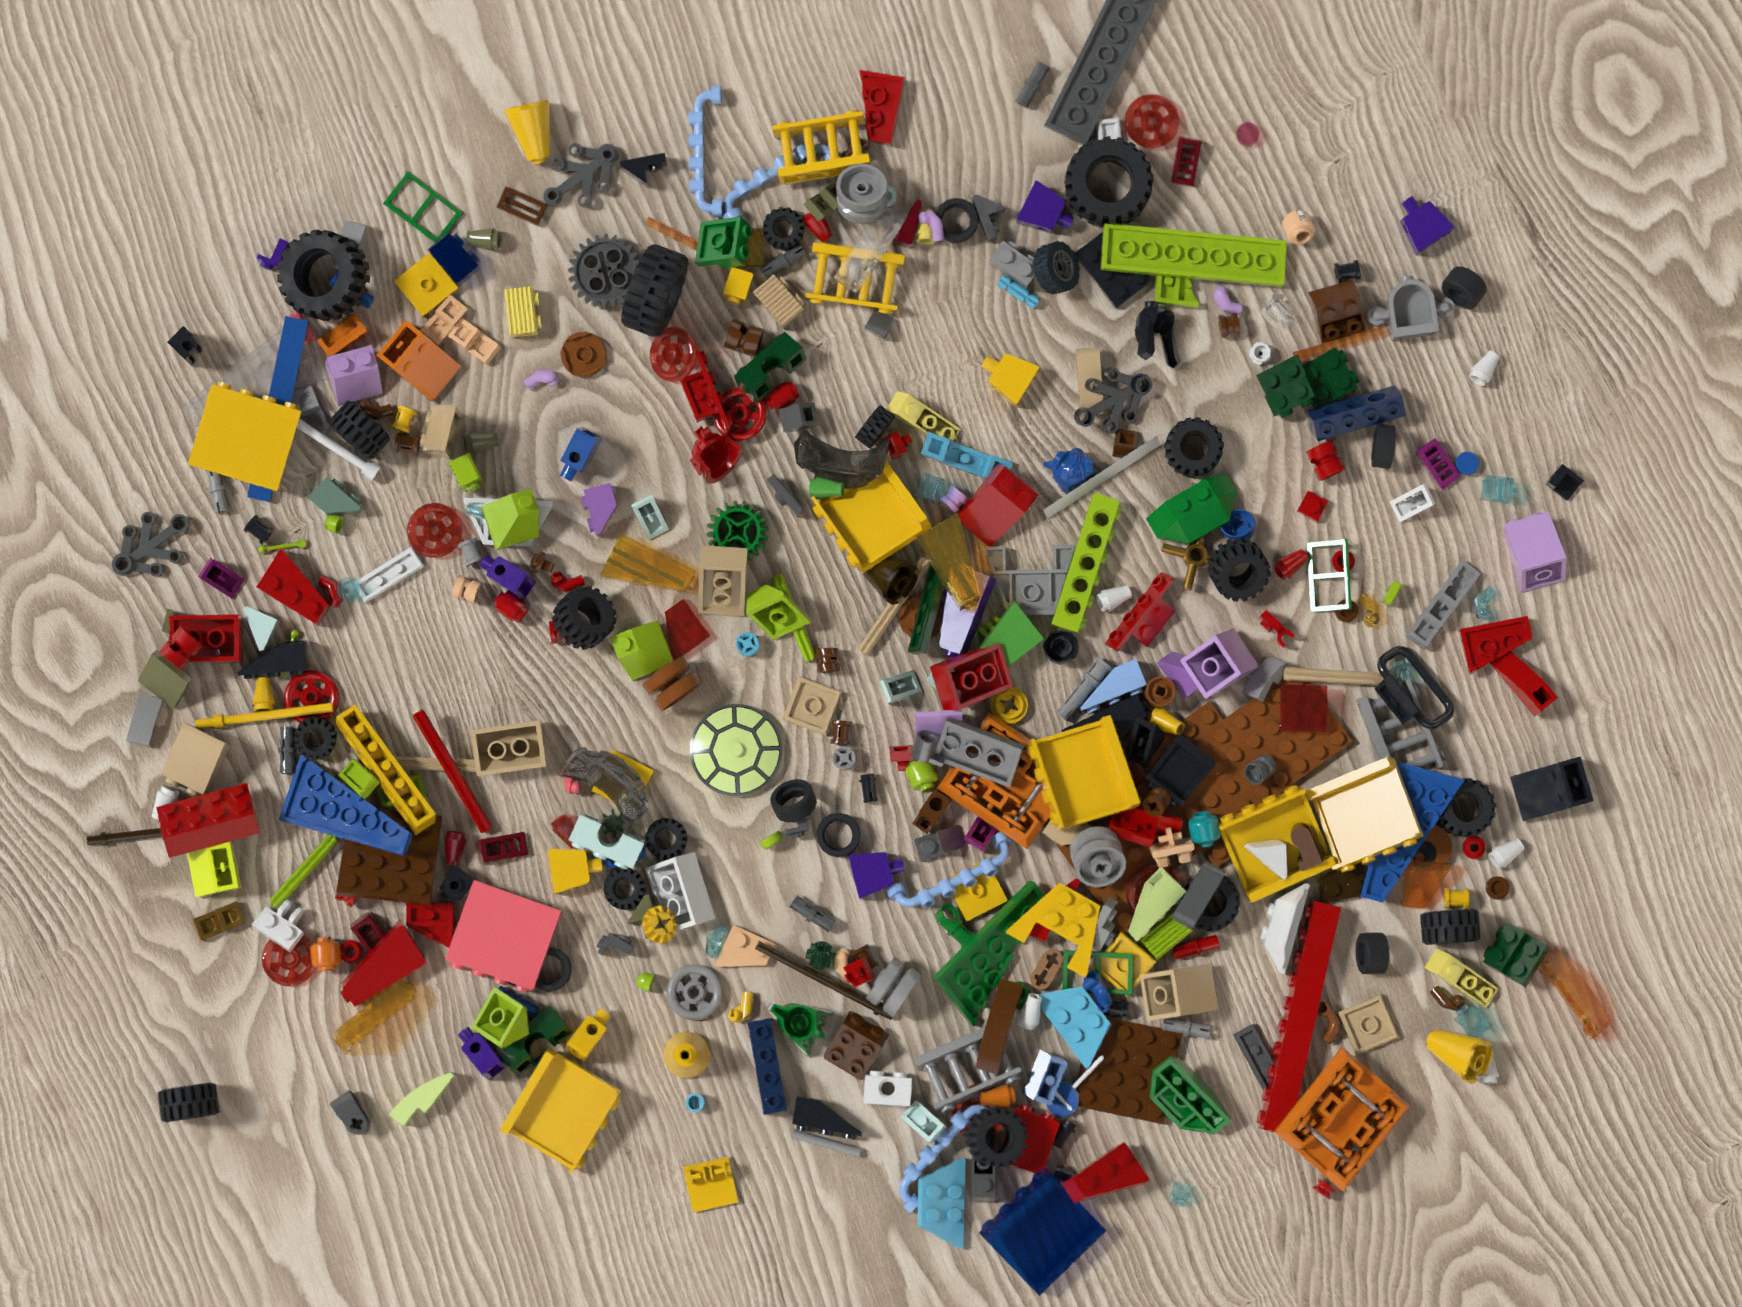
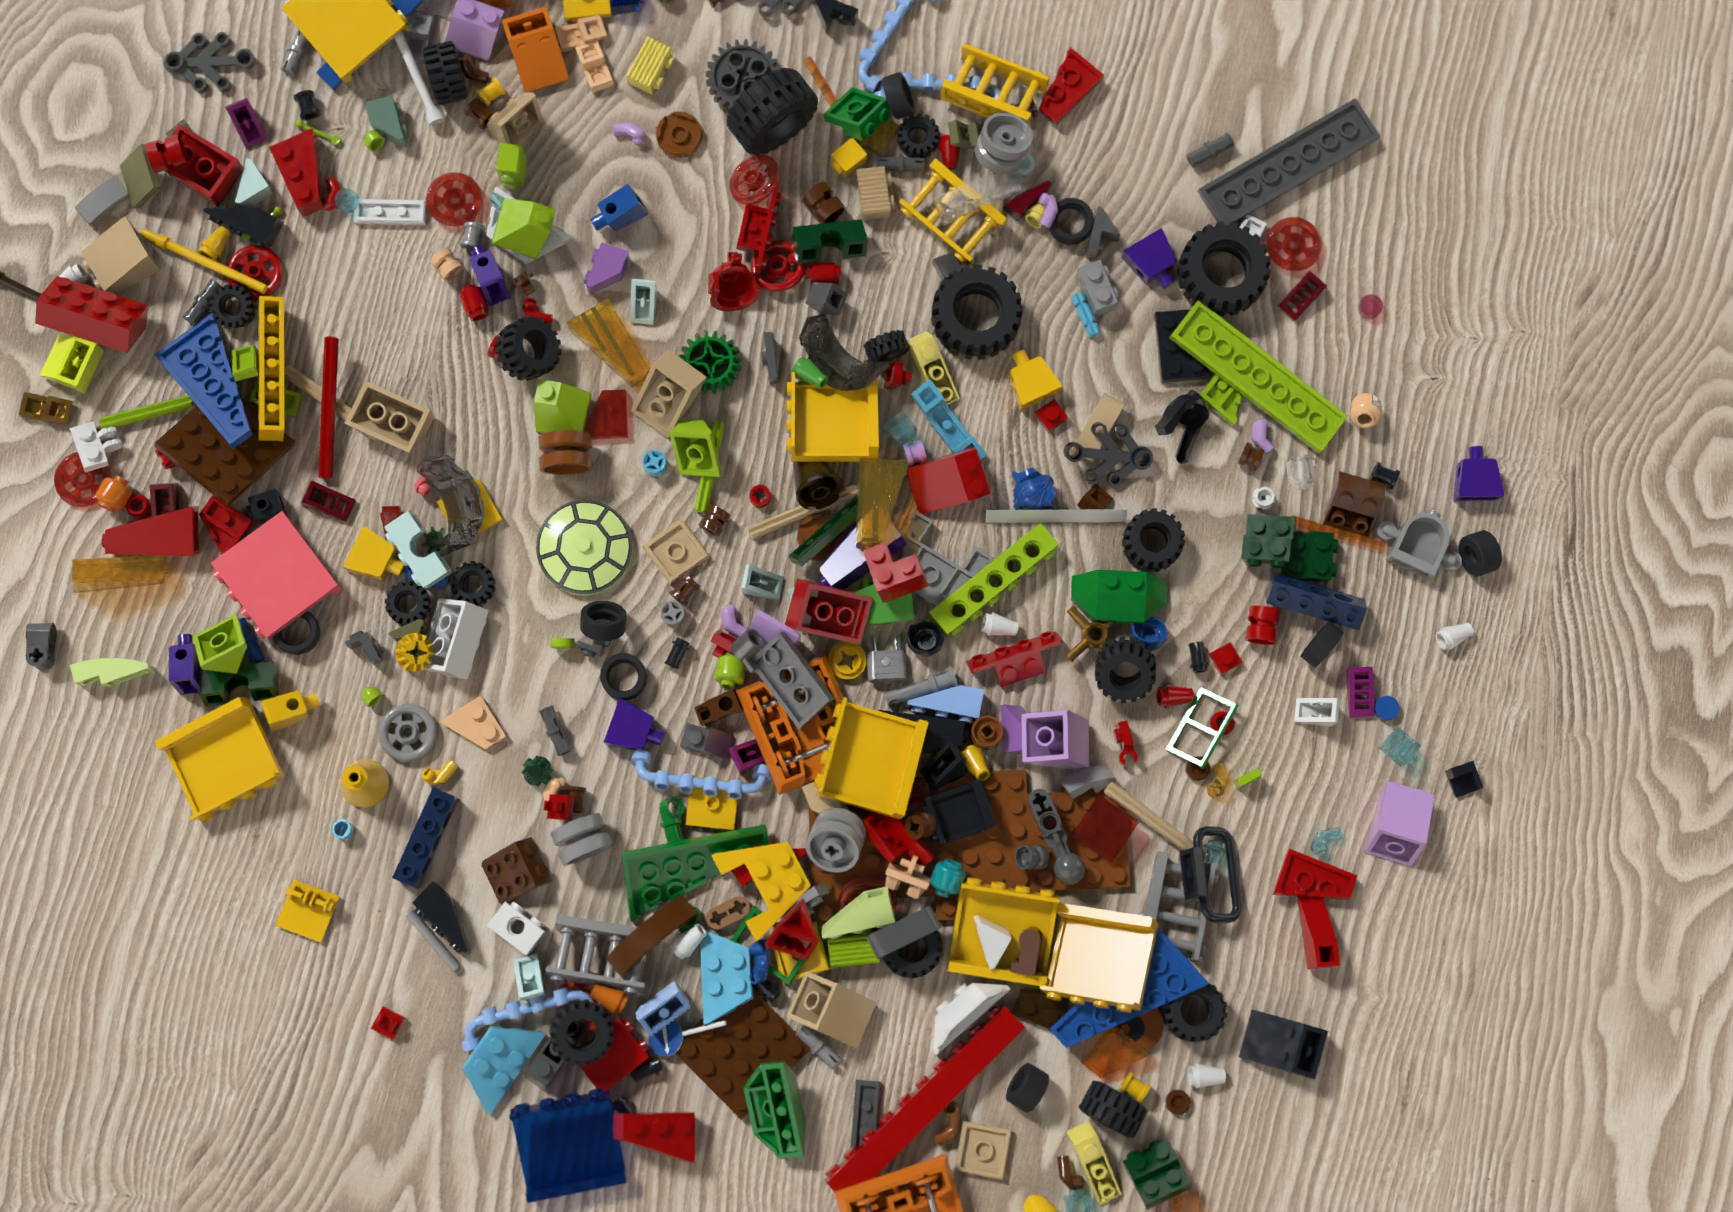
camera: 30 degrees right, 5 degrees down
dark red cone [444,831,467,866] -> none
olive cone [463,432,498,455] -> none
clear light blue arm [705,924,730,959] -> none
dark brown bar [755,941,893,1020] -> none
green piece [768,1003,834,1057] -> none
black wheel [1033,241,1080,295] -> none
clear light blue plate [1169,1181,1192,1207] -> none
red axle [1172,934,1220,959] -> none
light grey slope [1406,560,1481,650] -> none
red plate [1462,836,1486,859] -> none
none -> red tile [371,1006,406,1040]
none -> lavender arm [721,604,747,638]
none -> red bush [749,485,771,508]
none -> red slope [765,898,819,960]
none -> brick [863,542,929,603]
none -> light grey piece [866,635,907,684]
none -> black tyre [882,72,915,120]
none -> black tyre [931,265,1023,360]
none -> dark grey beam [1027,789,1085,885]
none -> red plate [1034,399,1068,432]
none -> black pin [1188,642,1209,673]

